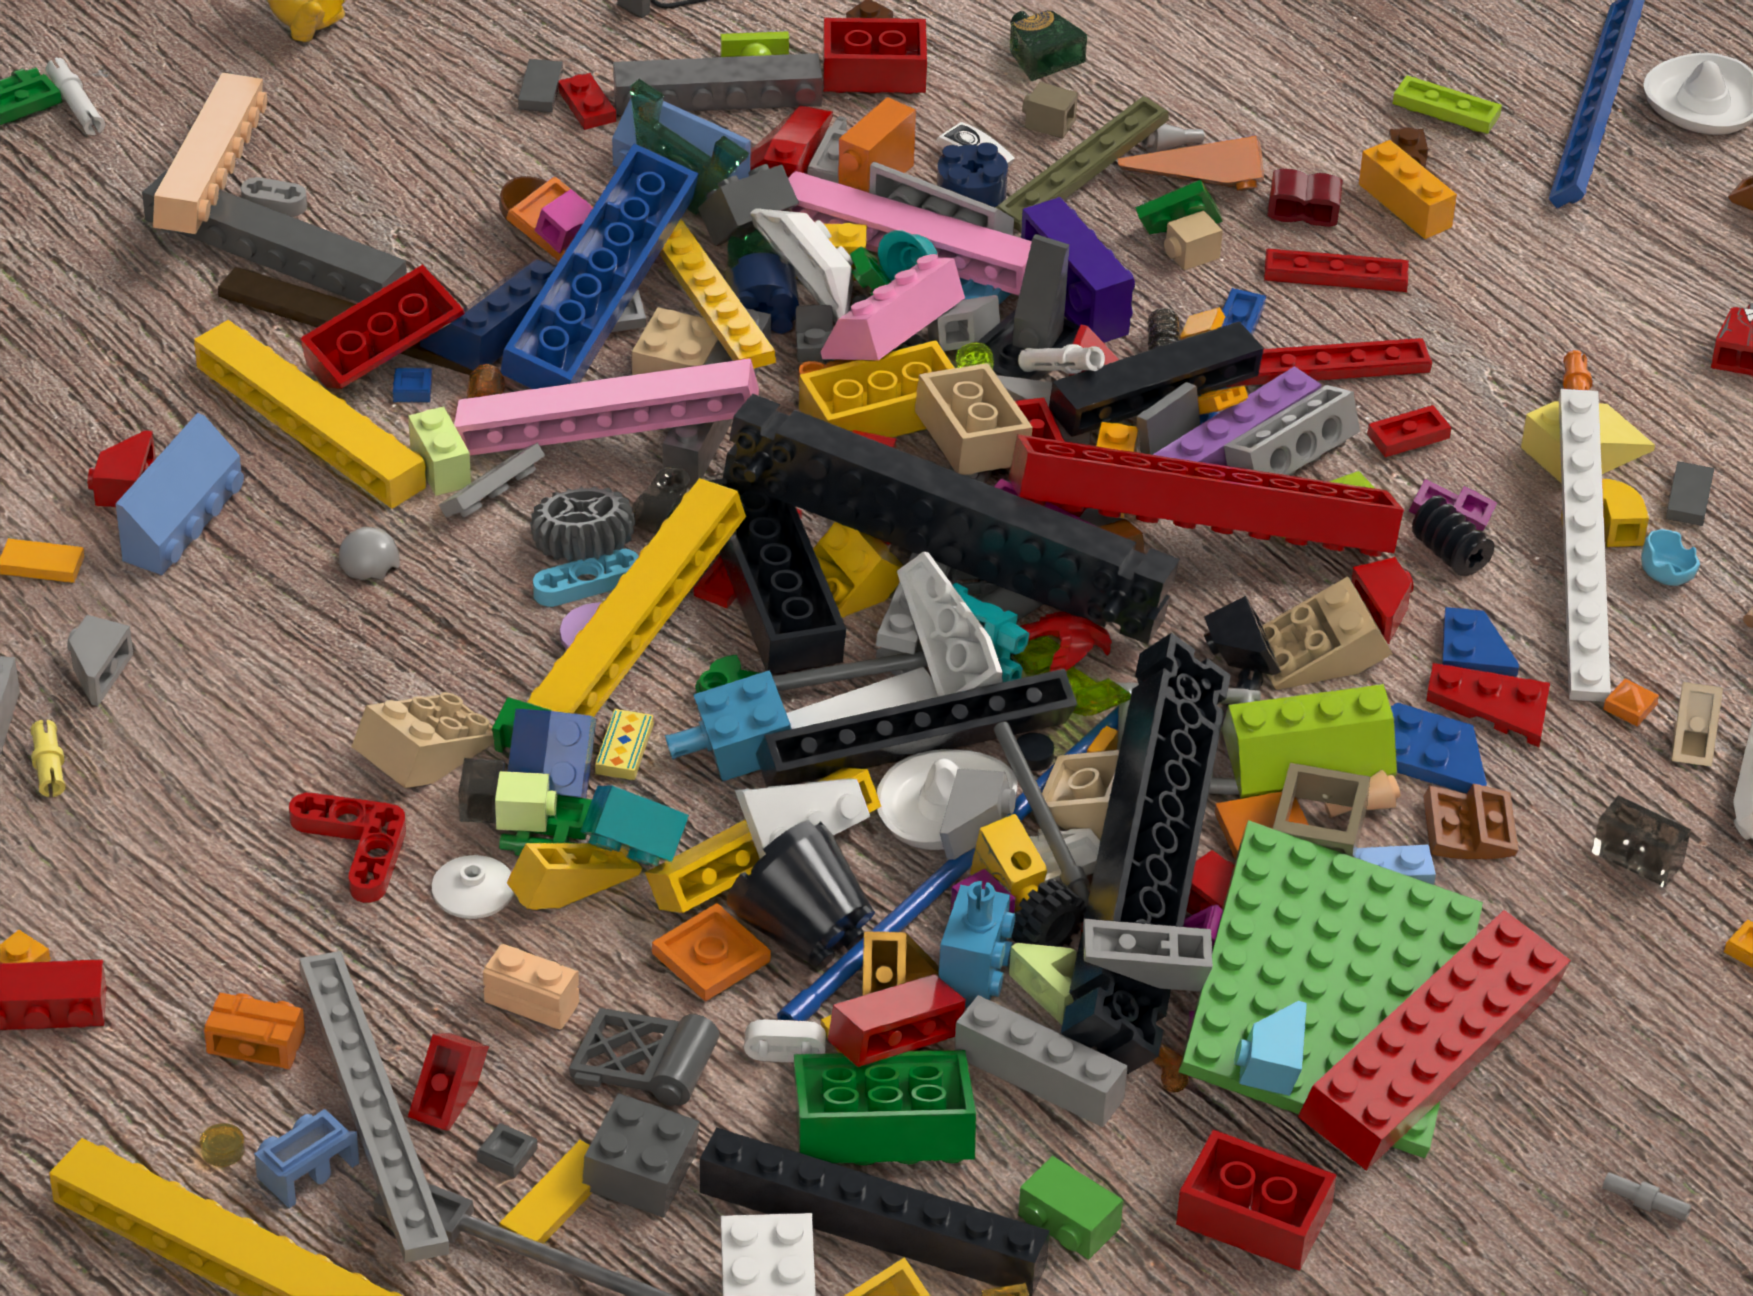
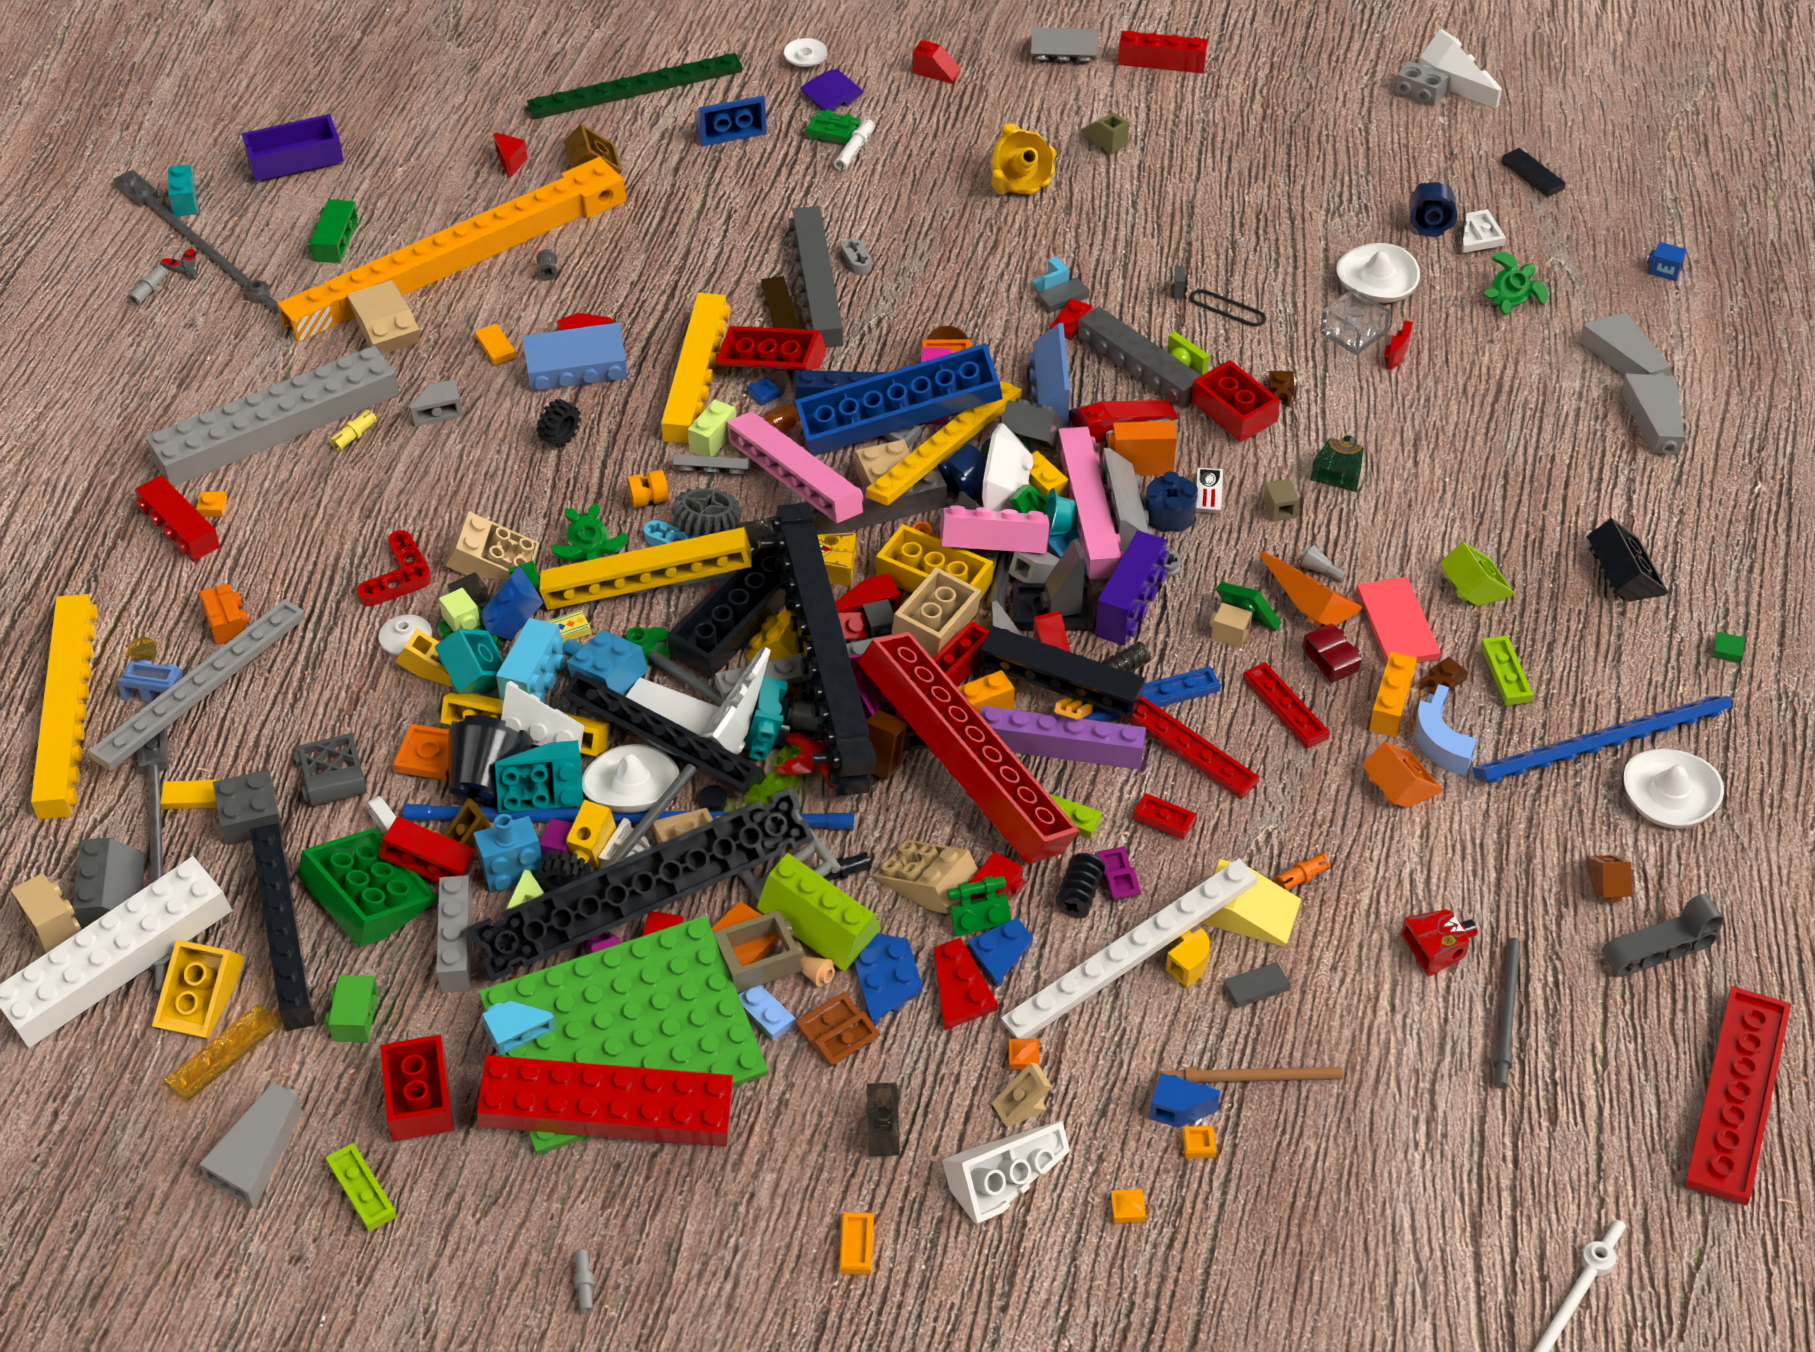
camera: 55 degrees right, 5 degrees up
light nougat brick [153,73,267,234] -> none
light grey hair [339,526,400,580] -> none
red slope [408,1033,489,1131] -> none
dark grey tile [477,1123,538,1178] -> none
light nougat brick [483,944,579,1030] -> none
clear green wing [630,78,749,215] -> none
light grey slope [940,769,1016,859] -> none
clear neon green tile [956,342,994,369] -> none
olive tile [995,96,1169,233] -> none
white pin [1018,344,1105,374] -> none
light grey slope [1083,919,1213,992] -> none
dark grey tile [1136,382,1201,455] -> none
light orange tile [1179,307,1225,340] -> none
black slope [1204,596,1281,675] -> none
light grey brick [1224,385,1360,476] -> none
medium azure hair [1641,529,1700,586] -> none
none -> teal slope [495,740,583,813]
none -> medium azure brick [496,618,566,703]
none -> black tyre [536,399,581,448]
none -> green animal [551,504,628,561]
none -> light orange wheel [626,469,669,508]
none -> green plate [947,876,1011,936]
none -> medium azure panel [1032,257,1069,292]
none -> coral tile [1356,577,1441,663]
none -> orange slope [1362,741,1444,808]
none -> light blue arch [1415,684,1477,776]
none -> lime slope [1440,541,1515,606]

